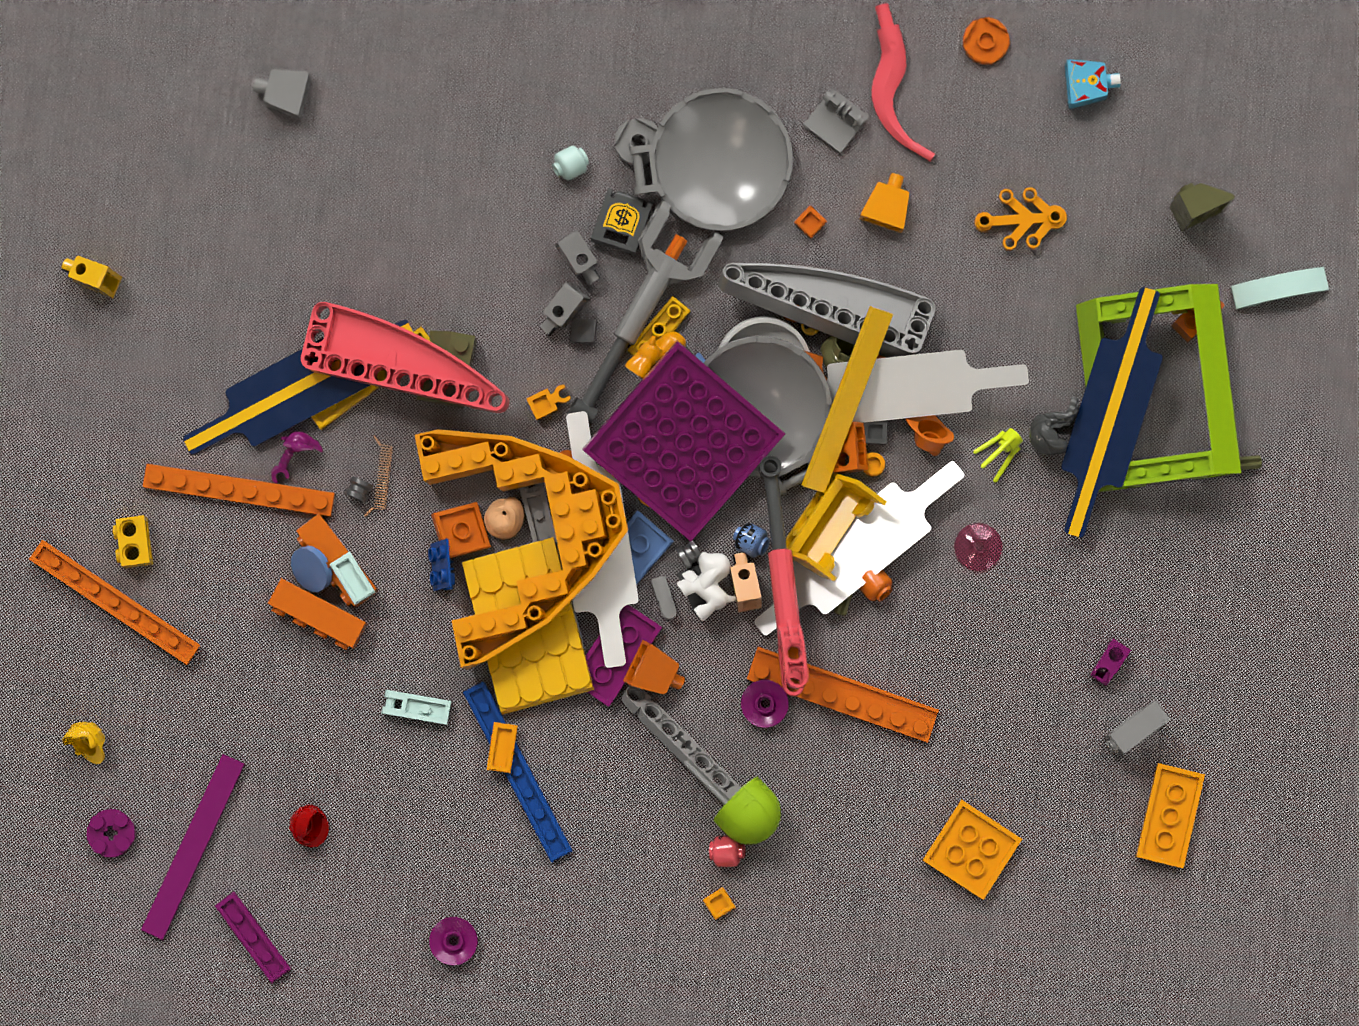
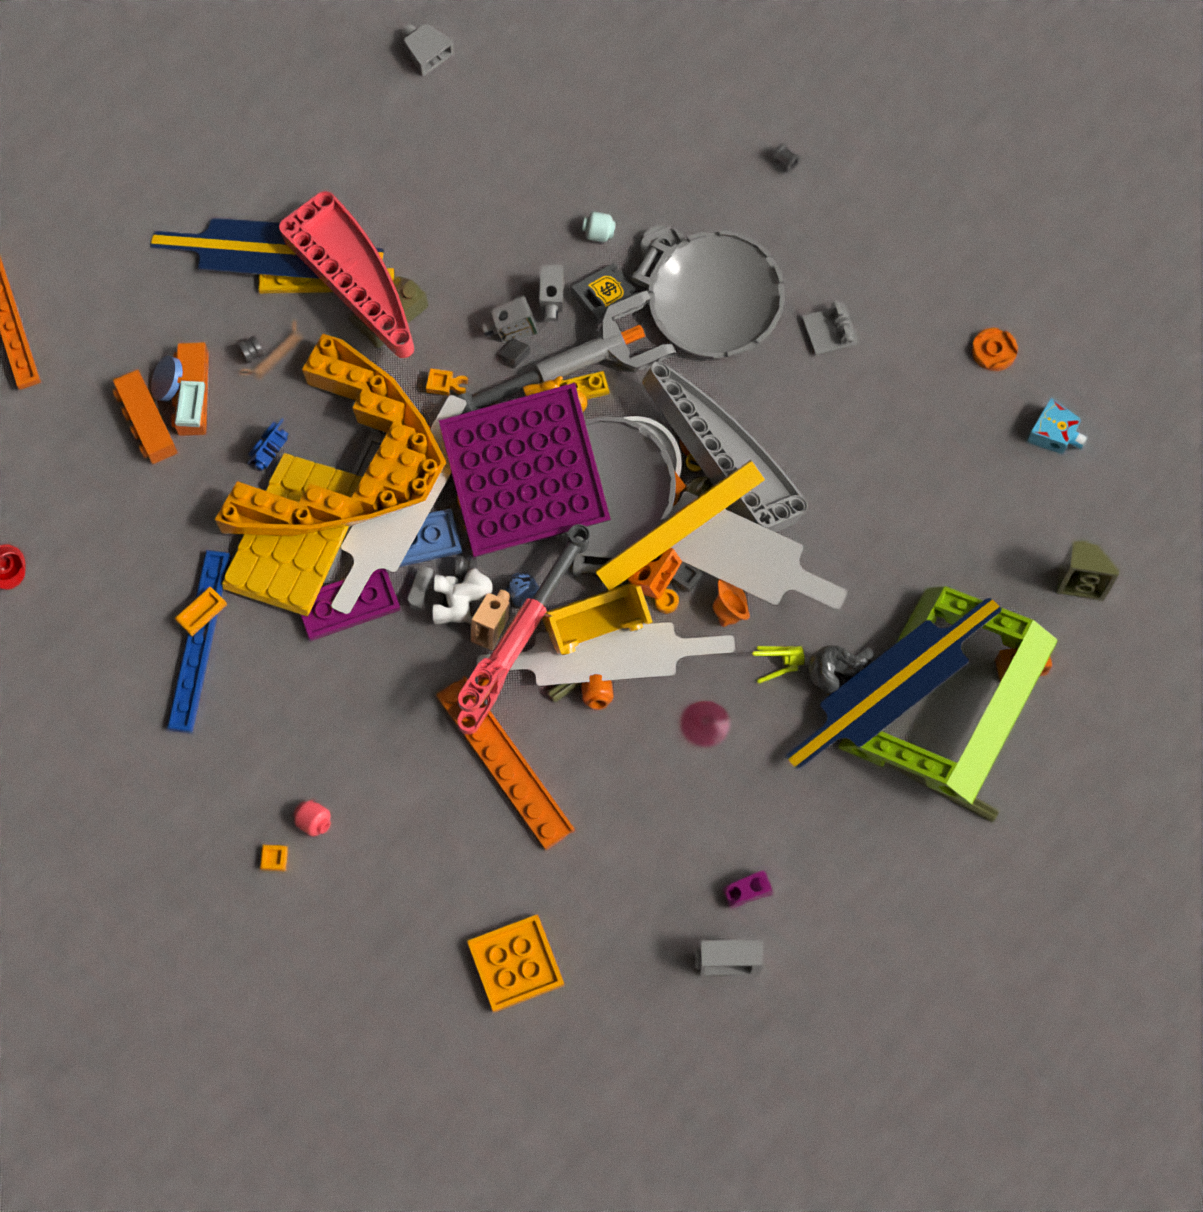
camera: 35 degrees right, 15 degrees down
yellow torso [61,256,122,298] -> none
yellow brick [113,515,153,568] -> none
orange plate [143,464,335,517] -> none
magenta piece [271,431,323,483] -> none
light aqua plate [381,690,452,725] -> none
magenta dish [429,917,478,965] -> none
orange tile [431,502,491,559] -> none
light nougat hair [484,497,525,540] -> none
piece [622,686,781,844] -> none
orange torso [623,640,685,695] -> none
magenta dish [741,680,789,728] -> none
orange tile [794,205,827,239] -> none
light orange torso [860,173,909,233] -> none
coral animal [872,3,935,162] -> none
light orange plant [974,187,1067,251] -> none
light orange plate [1135,763,1205,868] -> none
light aqua slope [1231,267,1329,310] -> none

